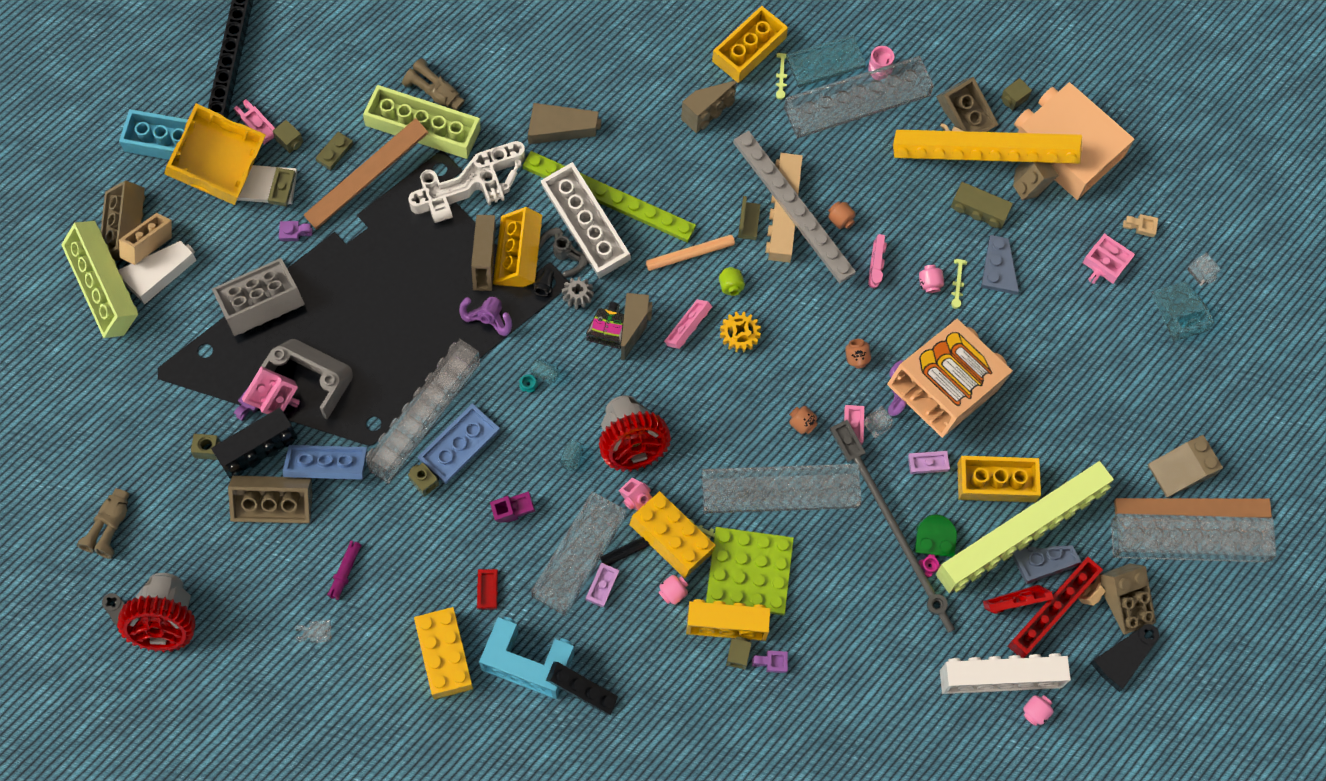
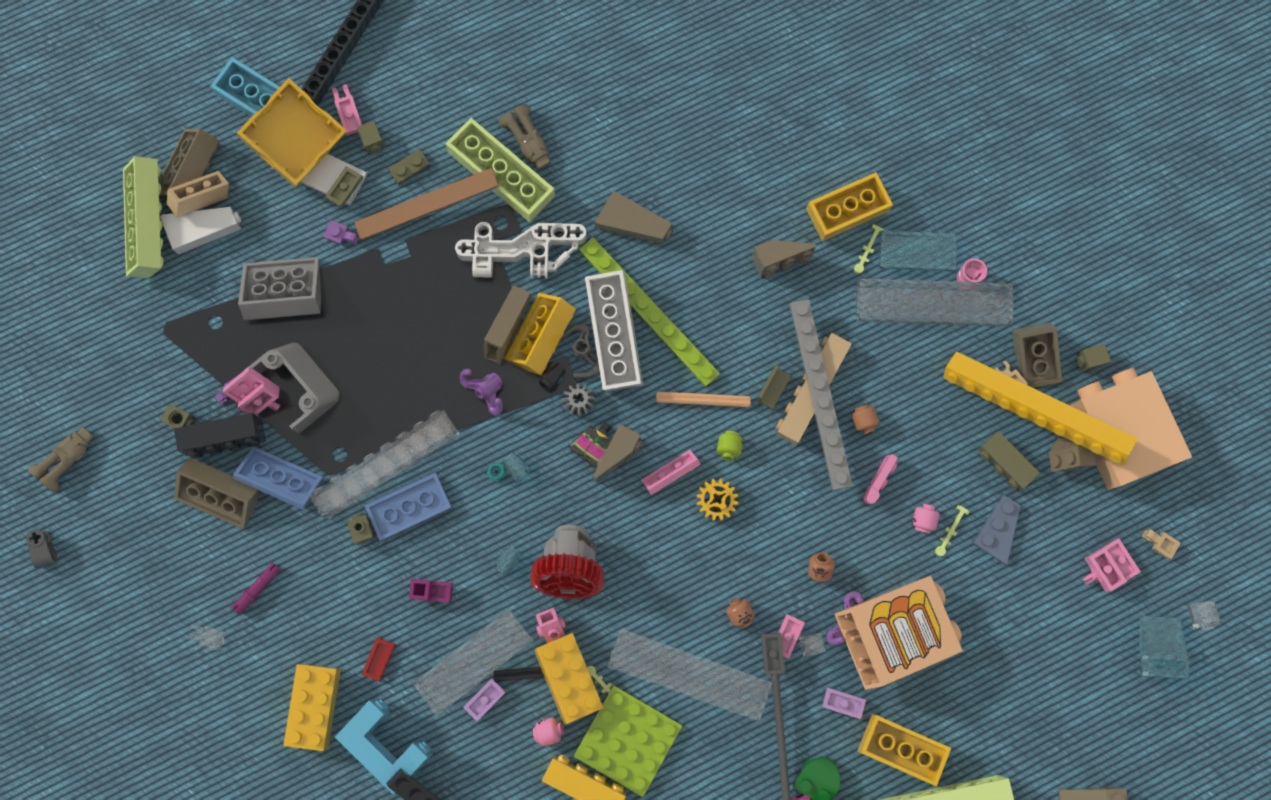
camera: 25 degrees right, 10 degrees up
red piece [117,573,196,653] -> none

